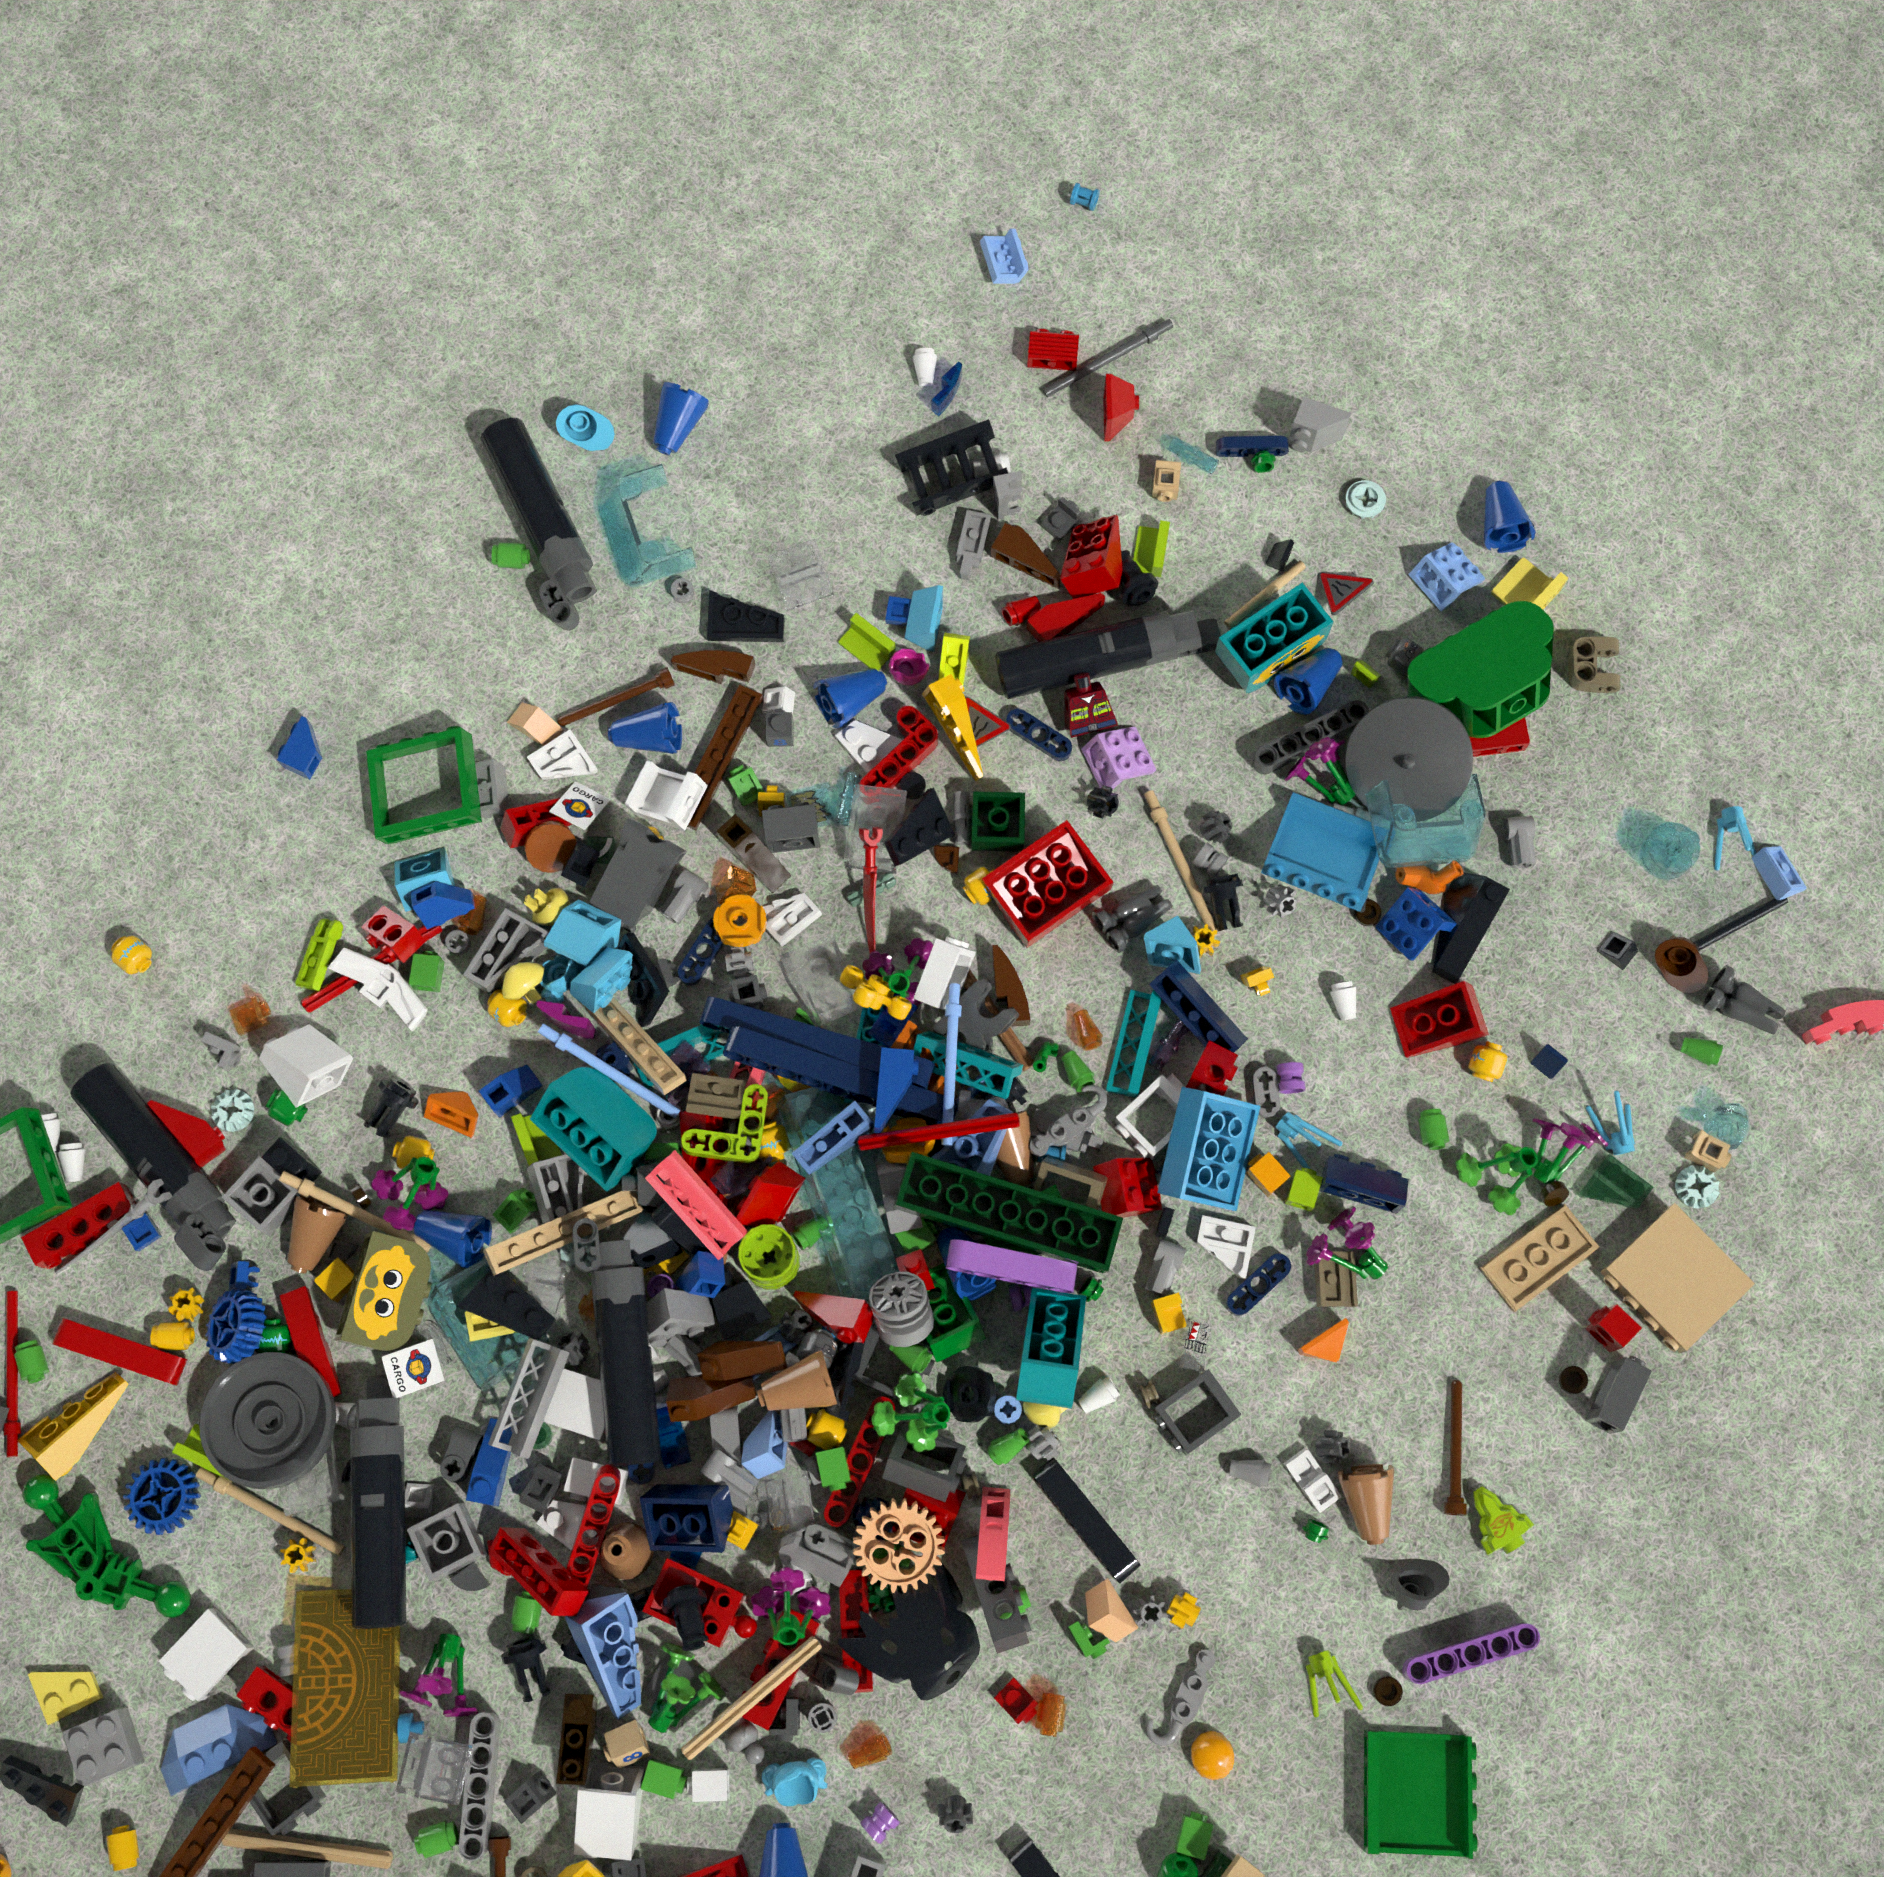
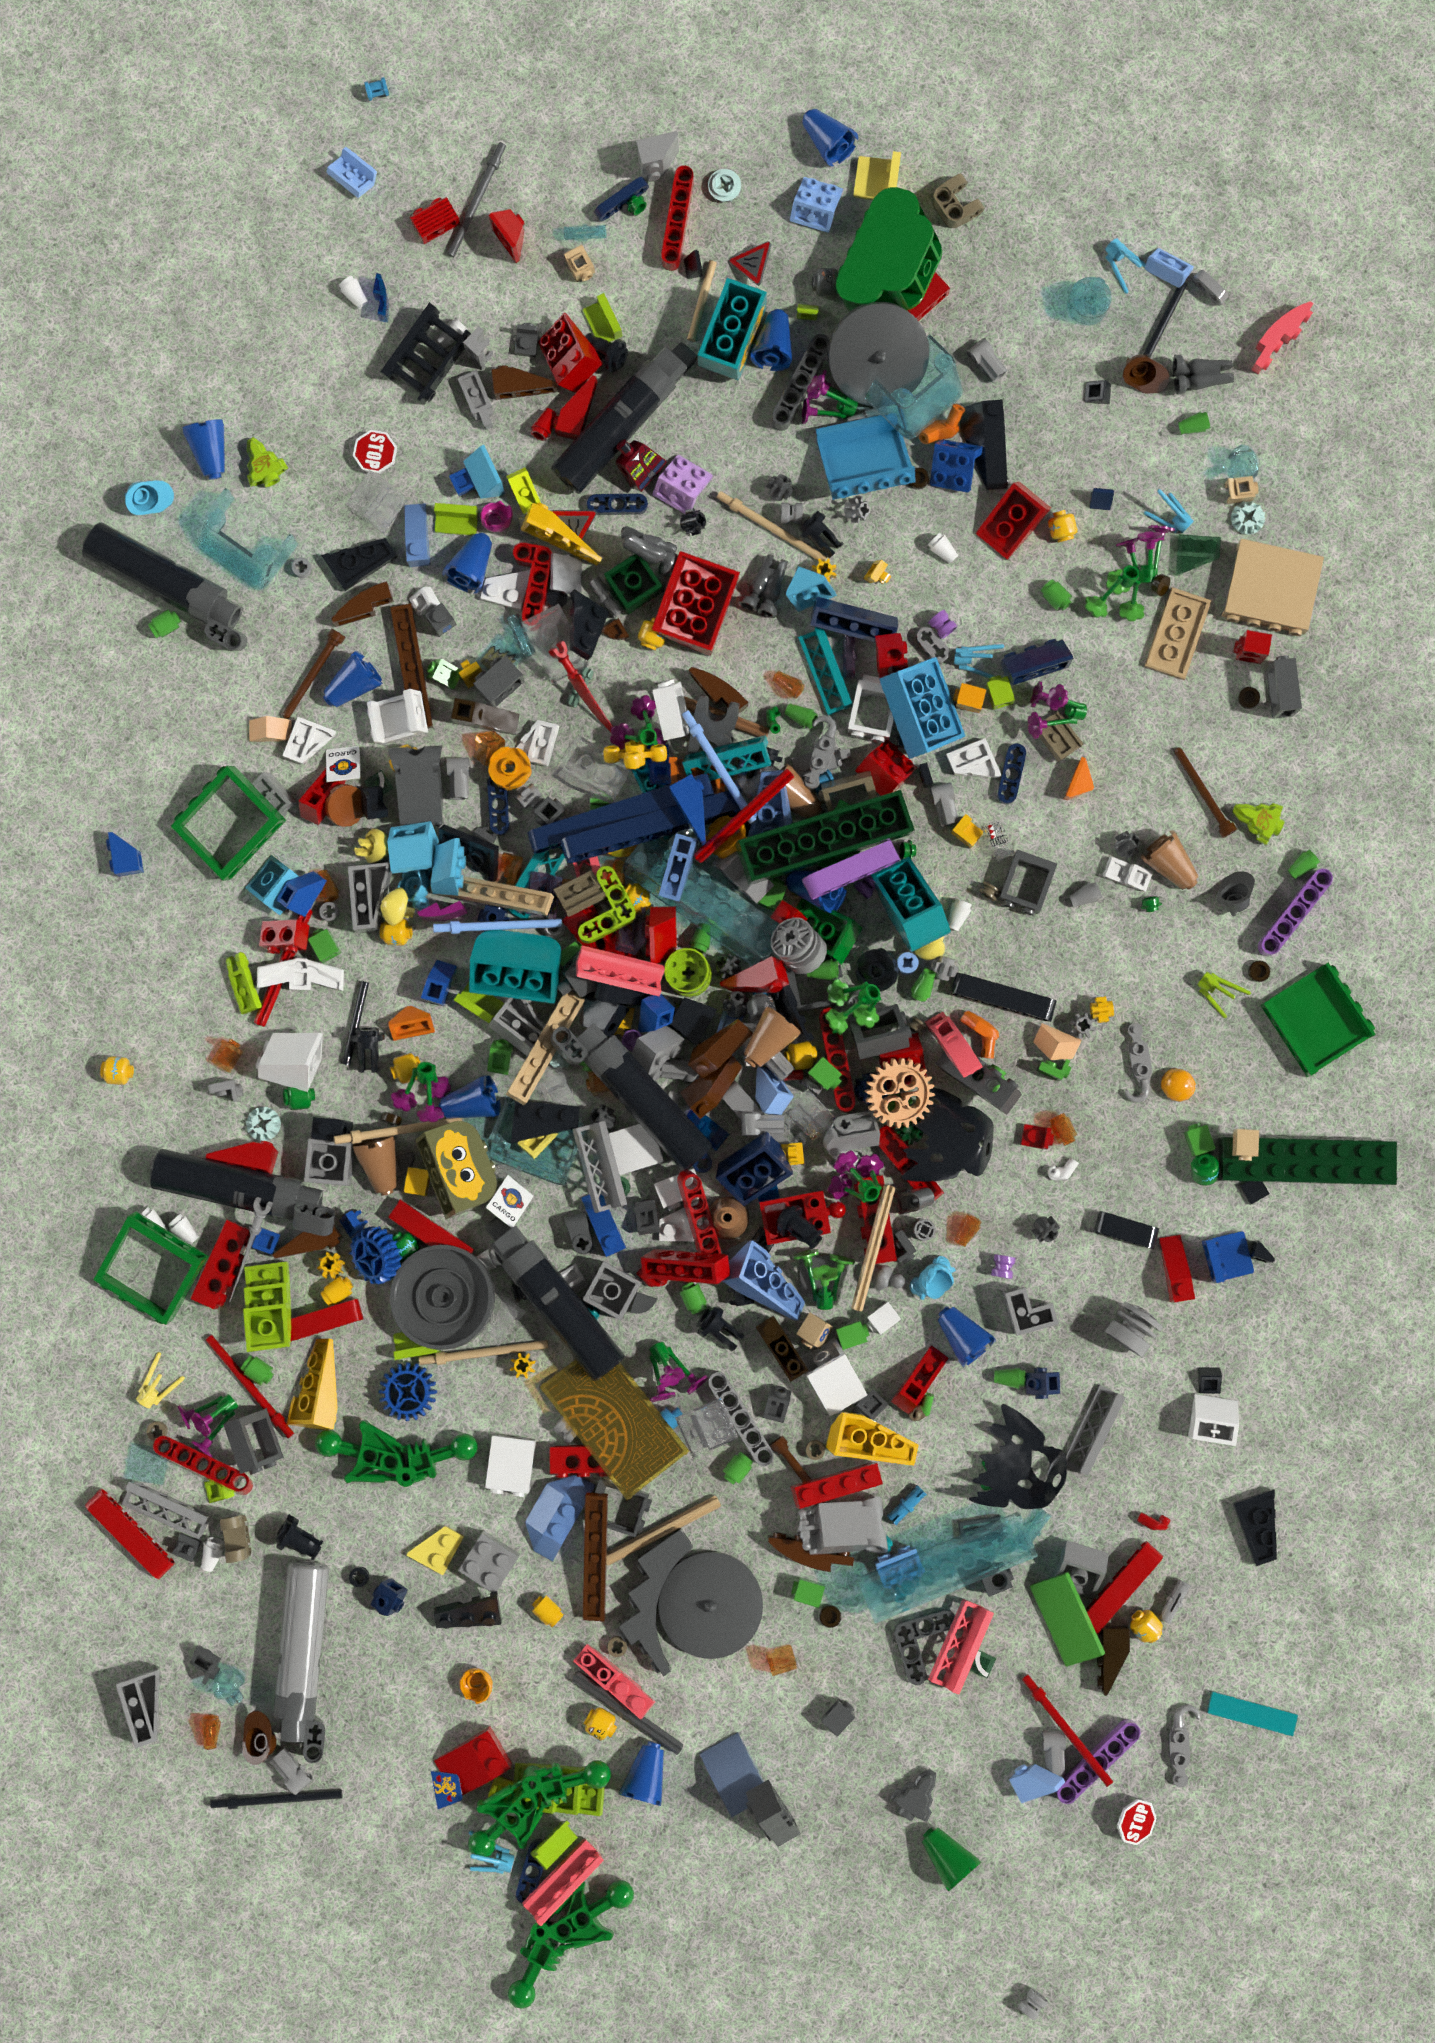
camera: 30 degrees left, 10 degrees up
none -> lime slope [243,1262,291,1352]
none -> lime rock [246,437,288,487]
none -> reddish brown slope [273,1225,342,1258]
none -> black bar [342,981,369,1066]
none -> piece [353,430,397,474]
none -> medium blue slope [405,503,431,567]
none -> clear orange bracket [500,852,523,886]
none -> flat silver piece [550,553,582,595]
none -> dark grey piece [621,526,678,577]
none -> red beam [661,165,694,271]
none -> dark grey gear [715,953,741,979]
none -> orange arm [960,1011,999,1059]
none -> white arm [1048,1158,1079,1181]
none -> light grey beam [1192,270,1228,306]
none -> bright green cone [1287,849,1320,880]

